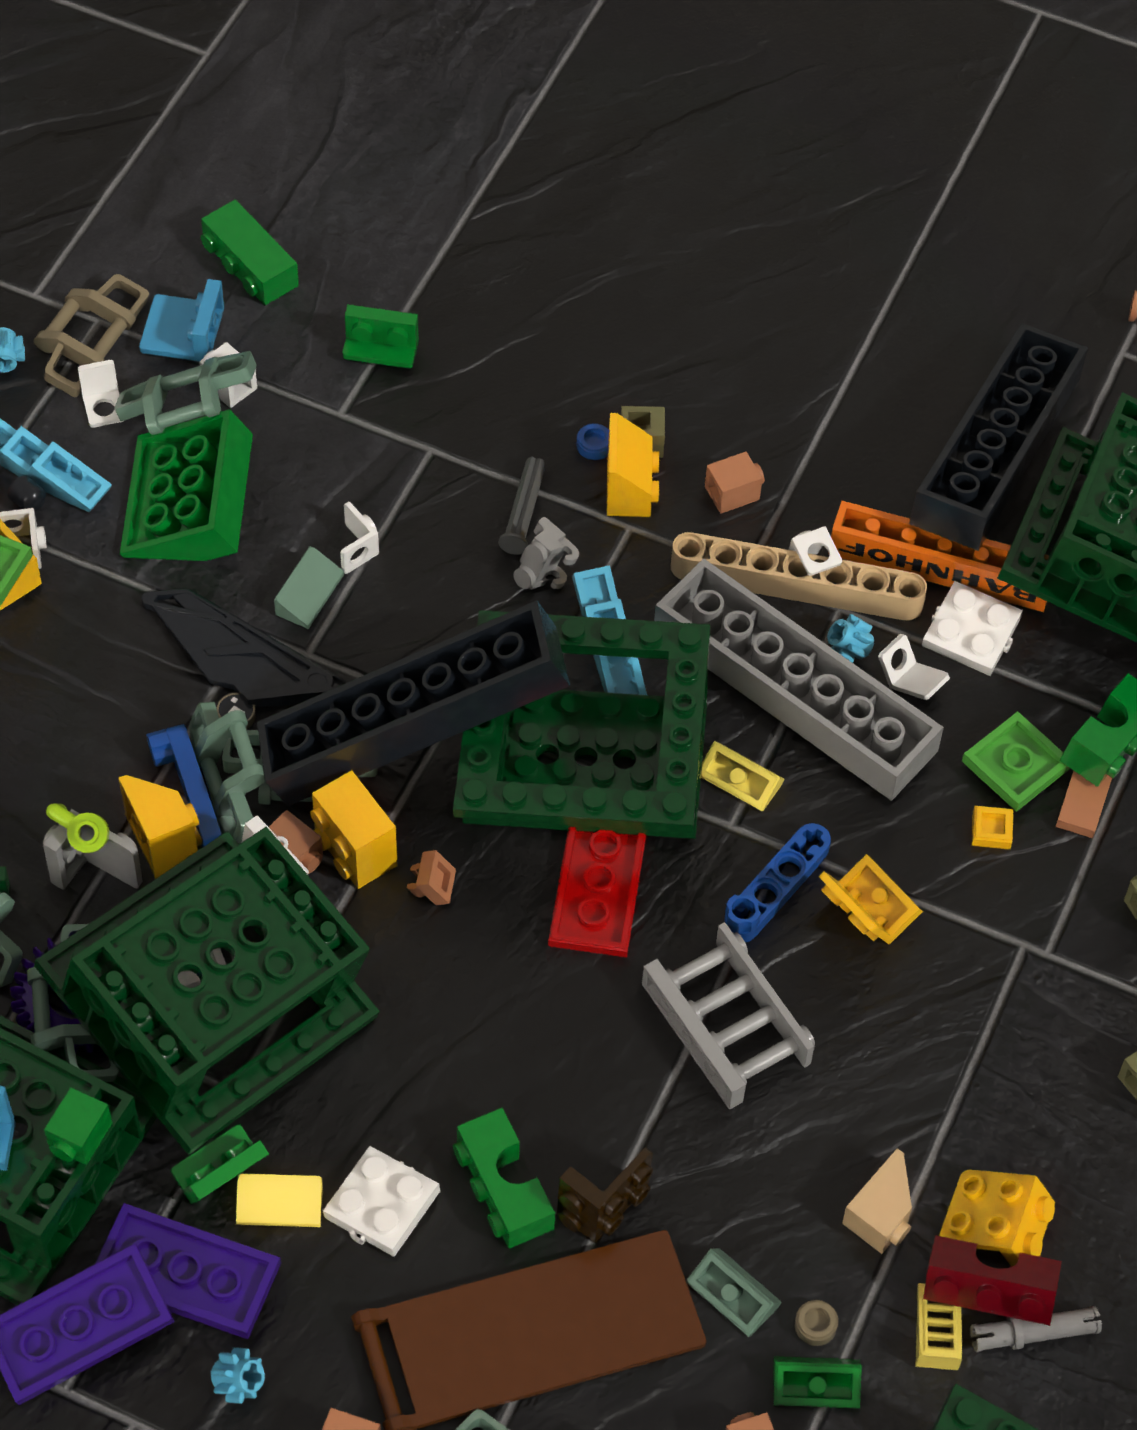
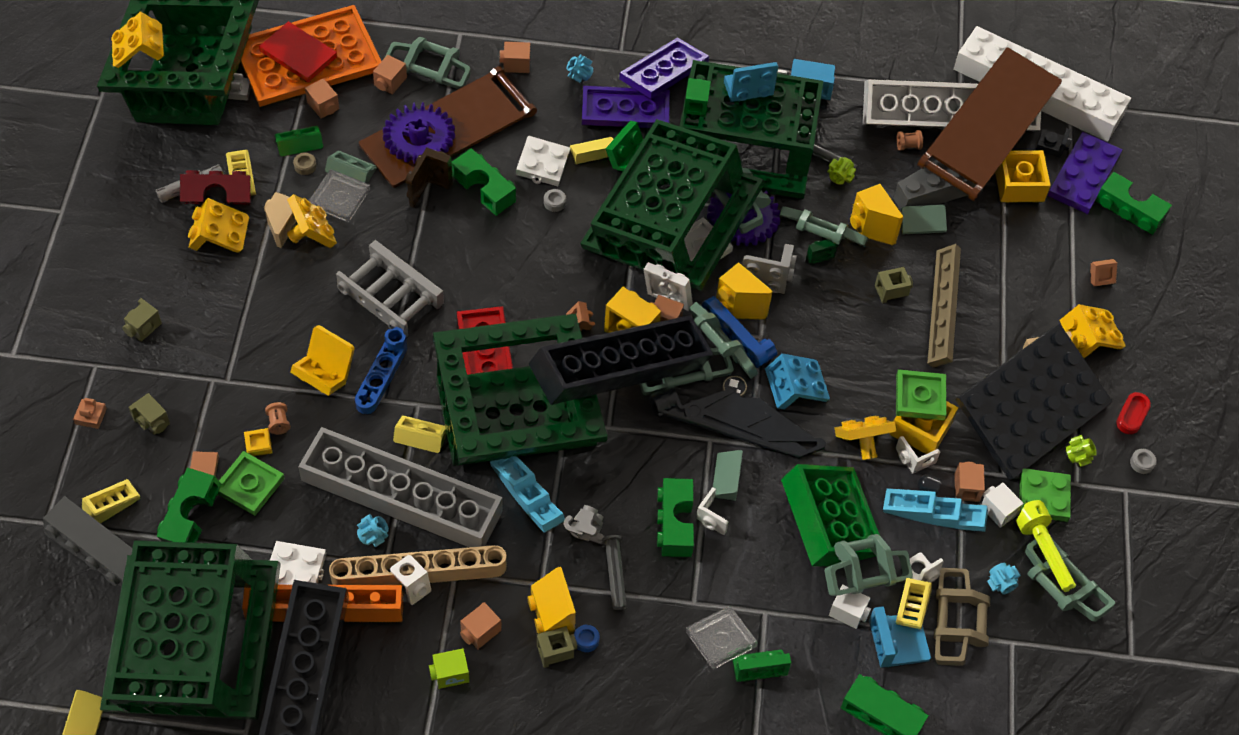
camera: 160 degrees right, 0 degrees up
lime plate [46,803,109,853] -> none
white bracket [878,634,950,700] -> none
none -> nougat bush [265,402,291,435]
none -> yellow plate [287,194,337,248]
none -> clear tile [309,169,370,222]
none -> dark purple gear [383,102,455,164]
none -> lime brick [429,648,469,689]
none -> light grey tile [544,189,566,212]
none -> green arch [657,478,694,557]
none -> clear tile [686,605,757,669]
none -> dark azure bracket [765,353,830,410]
none -> yellow plate [834,416,896,460]
none -> light yellow slope [896,578,932,629]

